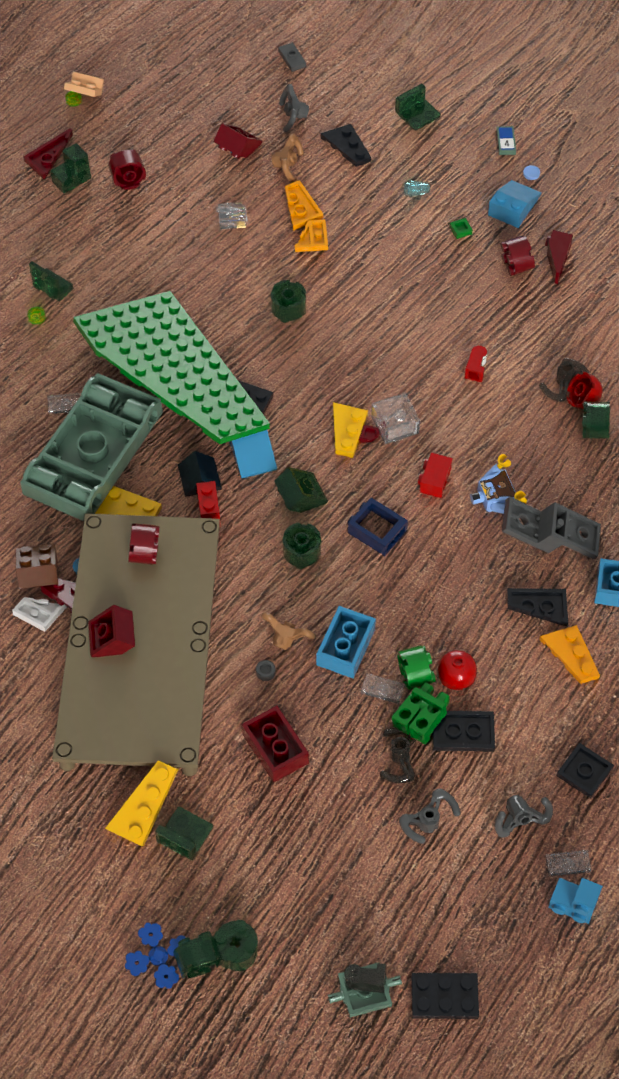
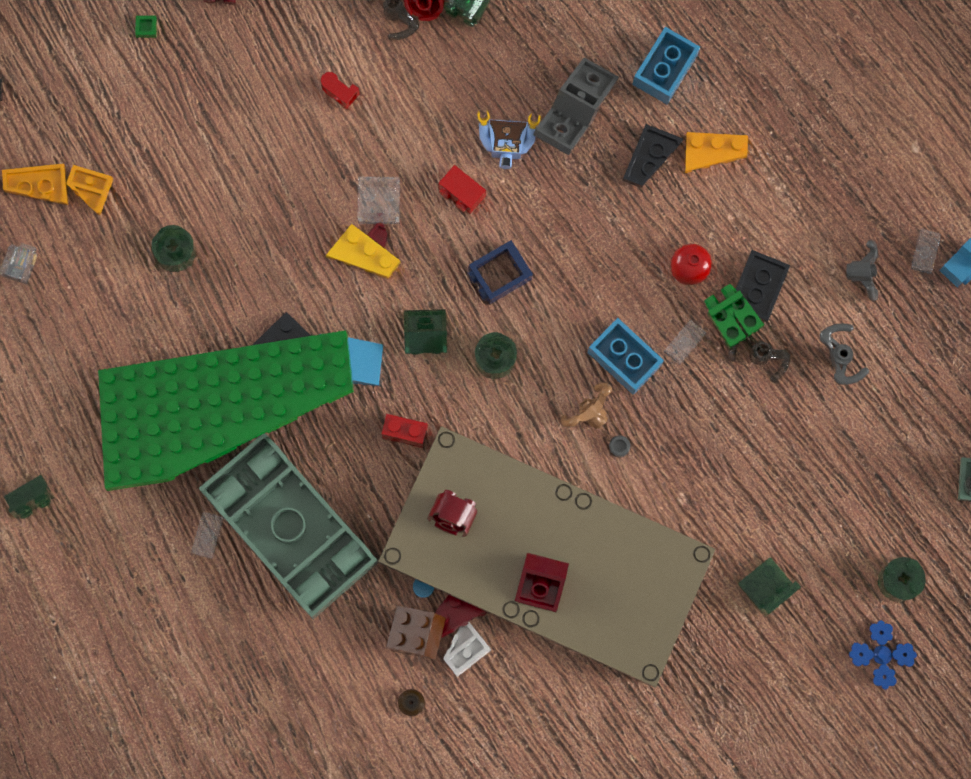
camera: 75 degrees left, 20 degrees up
clear neon green tile [27,307,46,324] -> none
yellow wing [95,486,162,516] -> none
yellow wing [105,760,179,846] -> none
clear green brick [173,931,223,979] -> none
black slope [178,451,222,497] -> none
dark red brick [242,706,309,783] -> none
green brick [397,645,436,690] -> none
clear light blue cone [404,180,430,197] -> none
black plate [556,743,614,798] -> none

